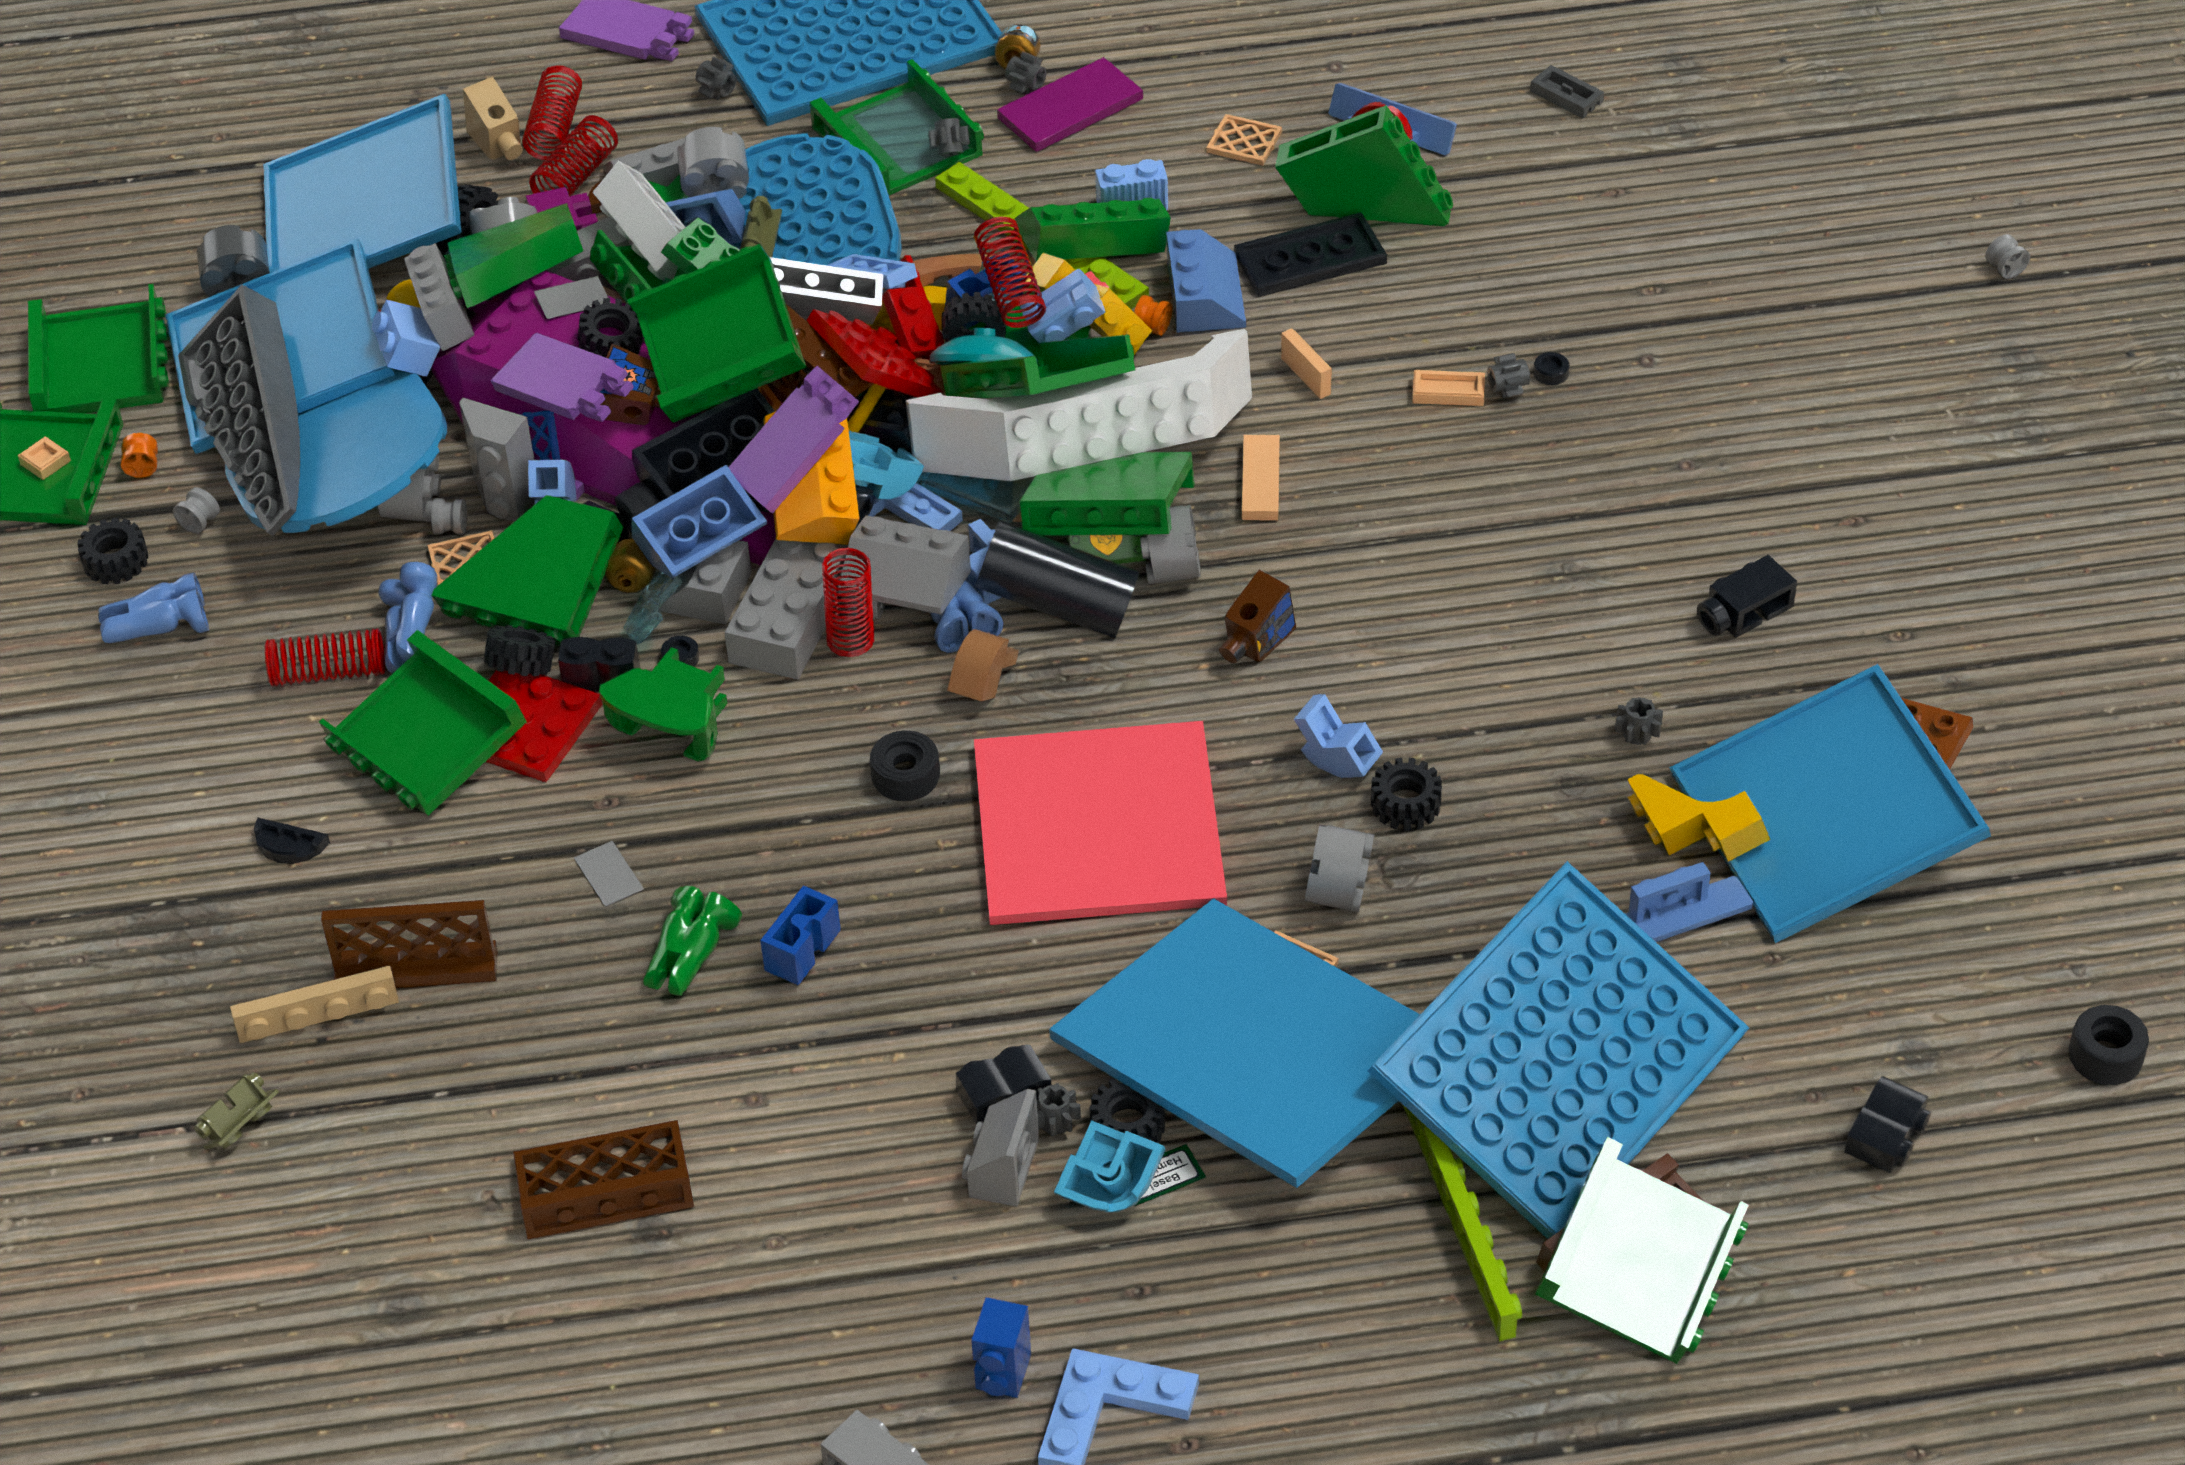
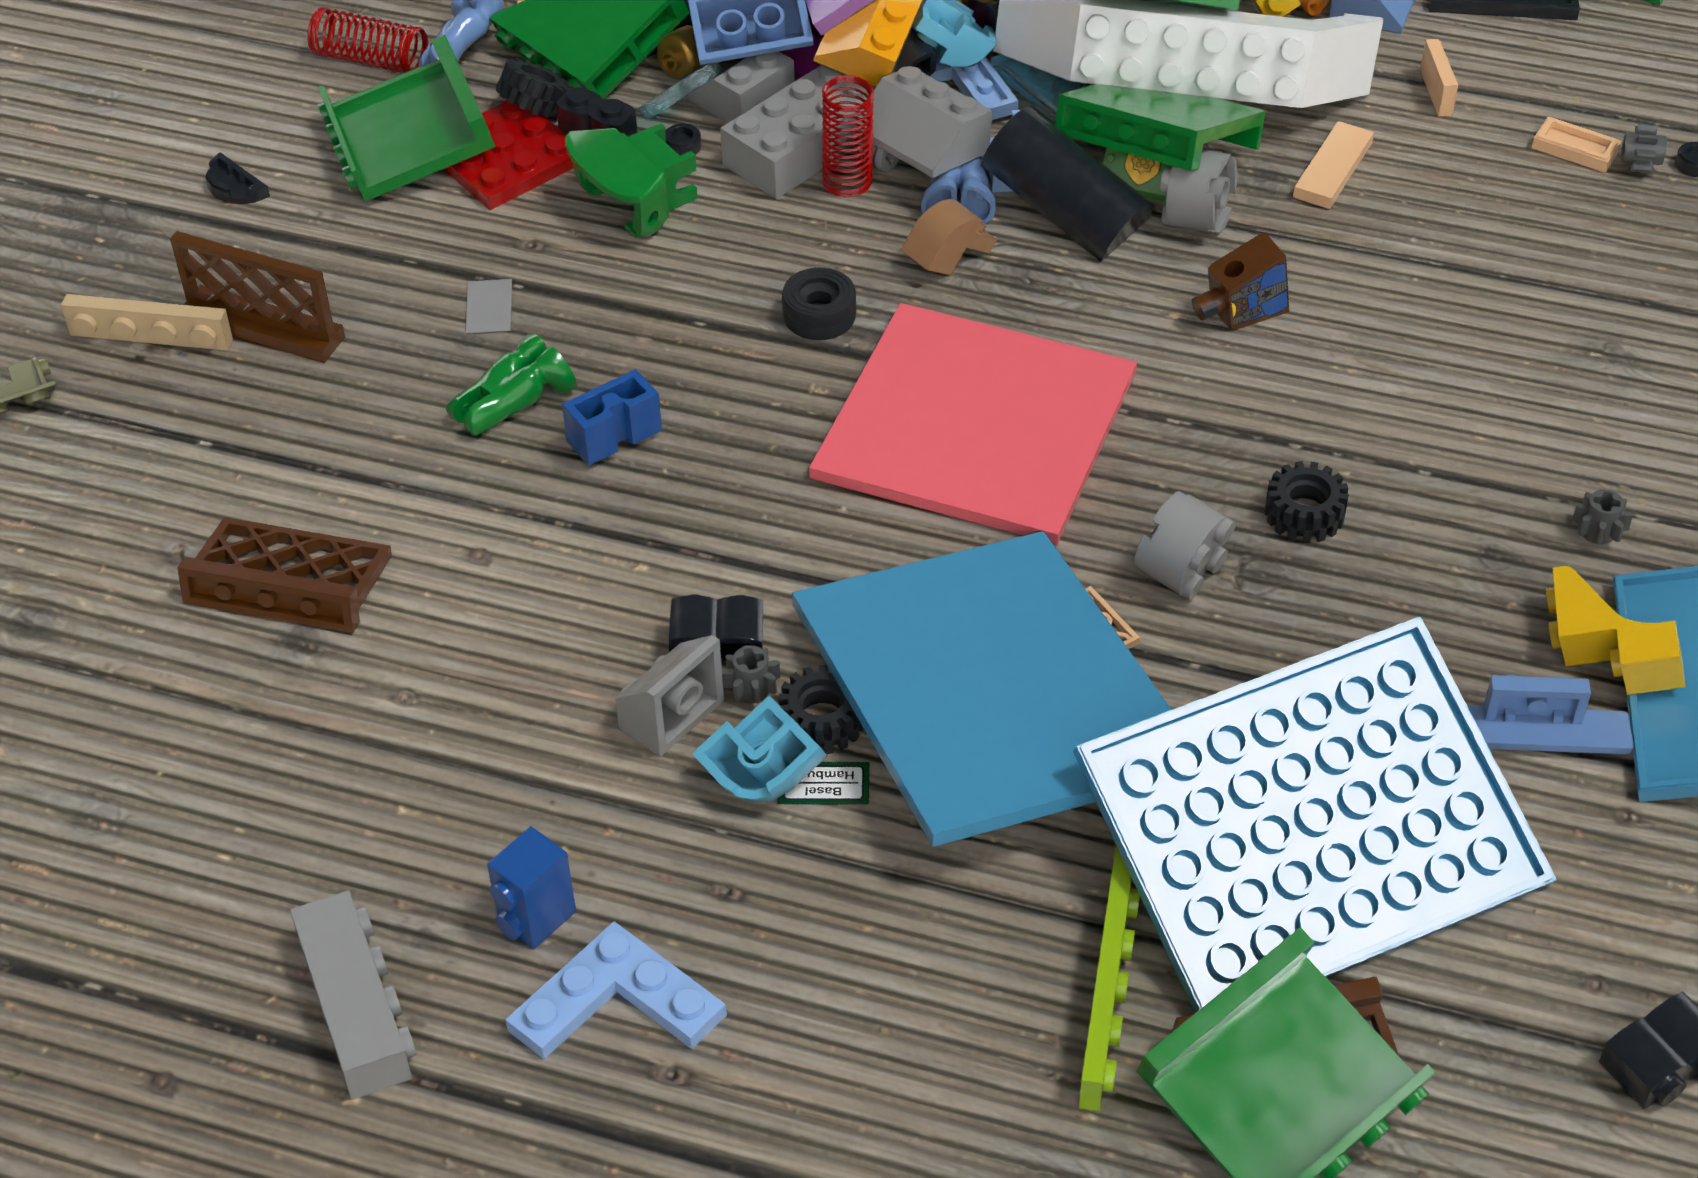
camera: 25 degrees right, 0 degrees up
light blue brick [1294,694,1383,778] -> none

